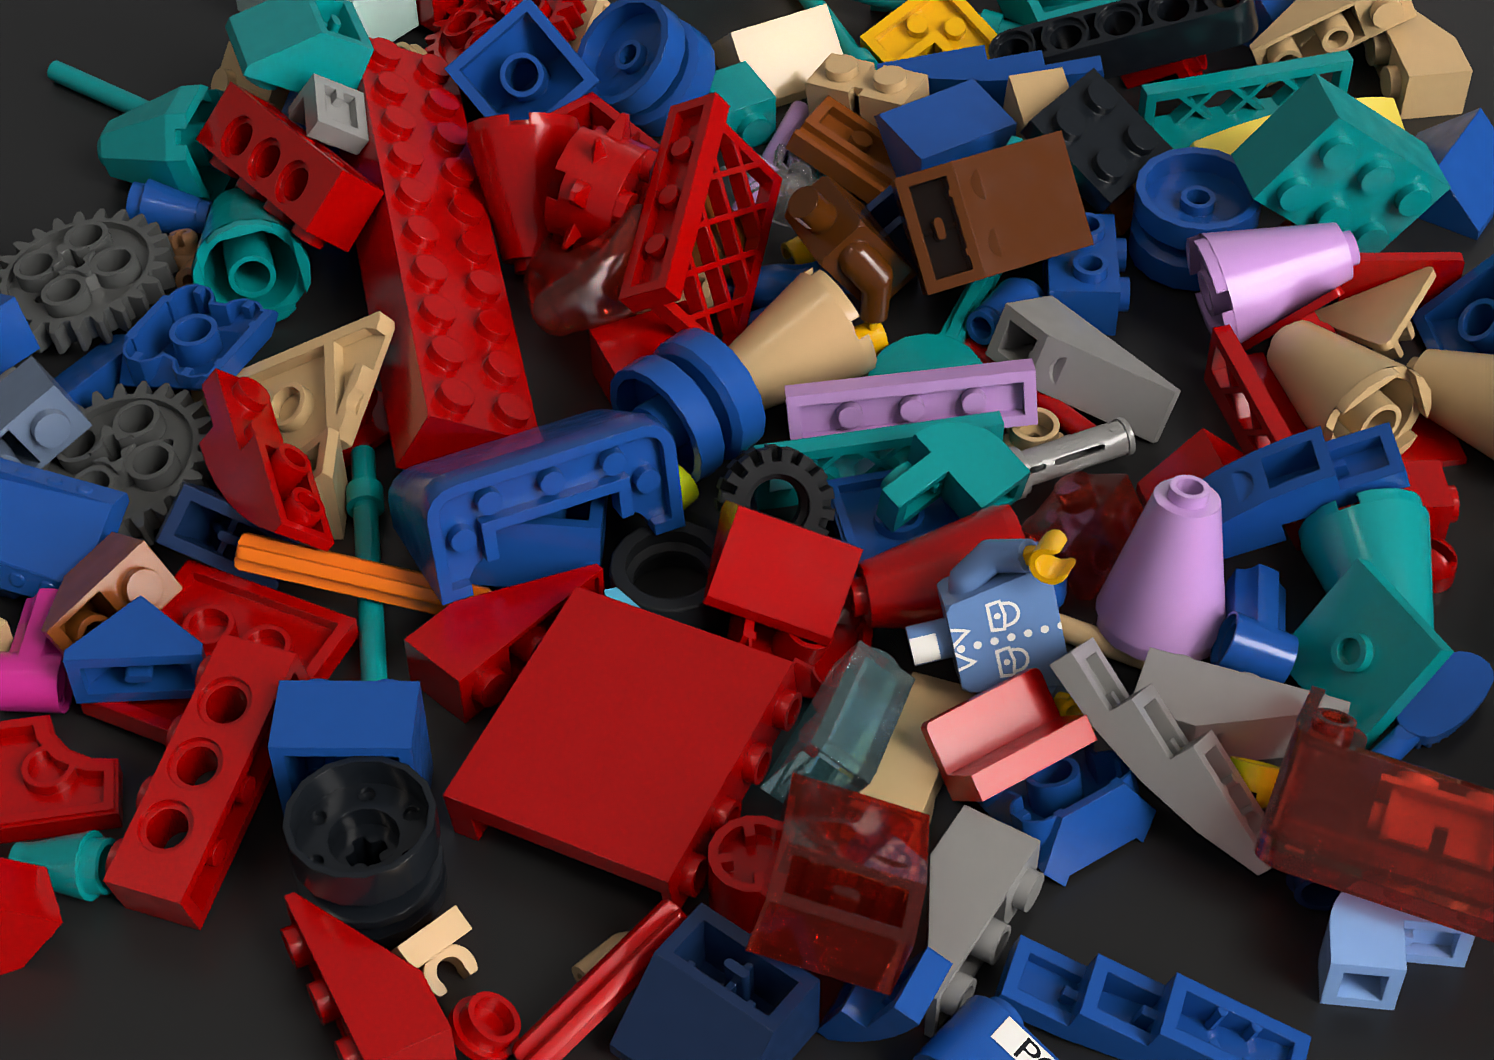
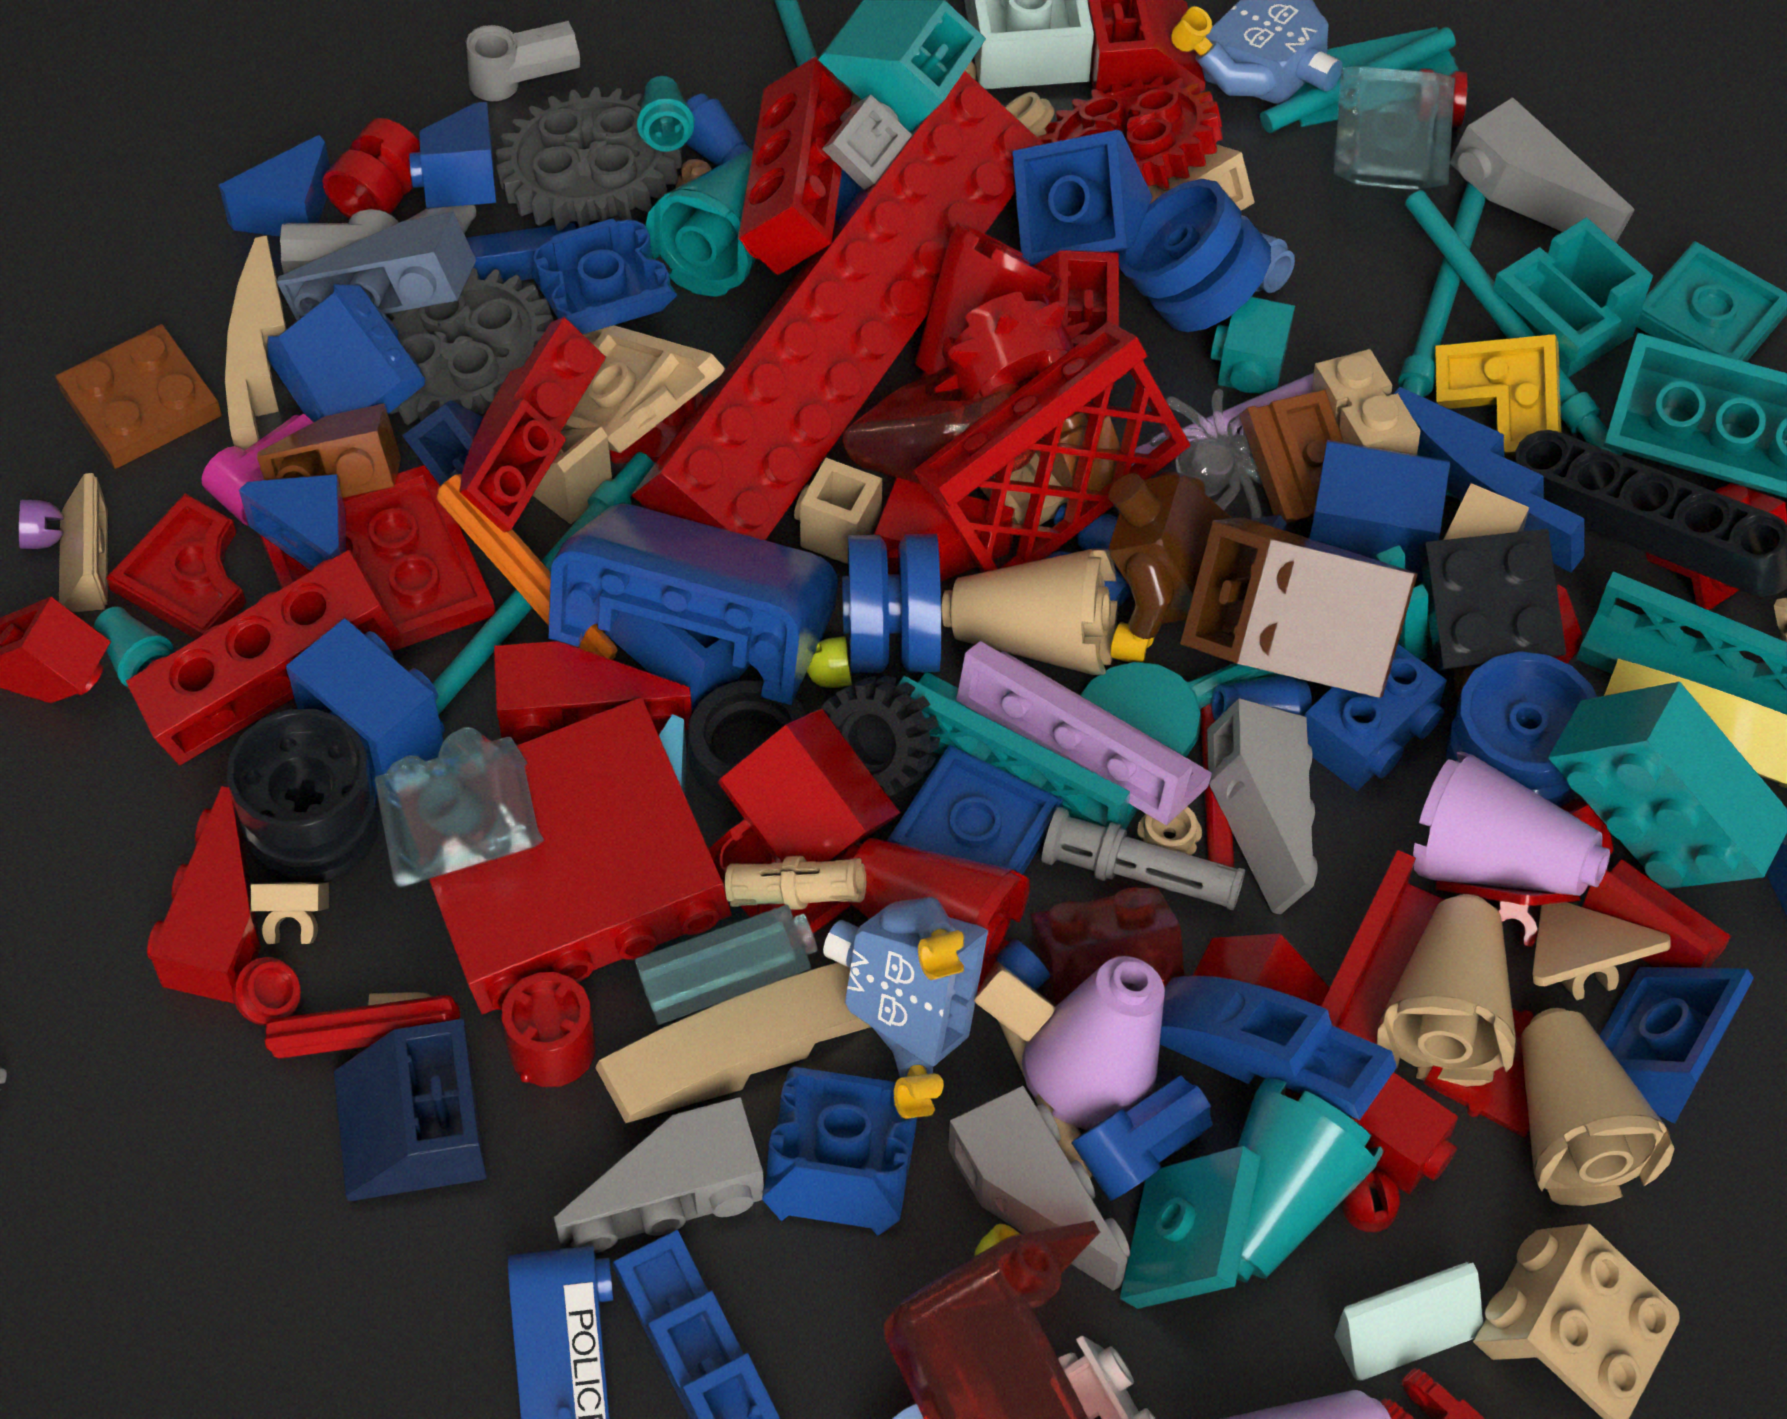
camera: 40 degrees right, 10 degrees up
teal cone [97,84,238,202] -> none
slope [711,3,843,107] -> none
clear red slope [745,772,930,996] -> none
blue slope [816,947,953,1042] -> none
teal brick [876,421,1031,533] -> none
panel [921,668,1097,802] -> none
light grey slope [1049,637,1285,875] -> none
blue piece [1347,651,1494,794] -> none
none -> clear light blue slope [374,727,545,887]
none -> teal cone [637,76,695,152]
none -> tan pin [725,856,867,910]
none -> tan brick [794,458,882,564]
none -> tan slope [974,961,1056,1042]

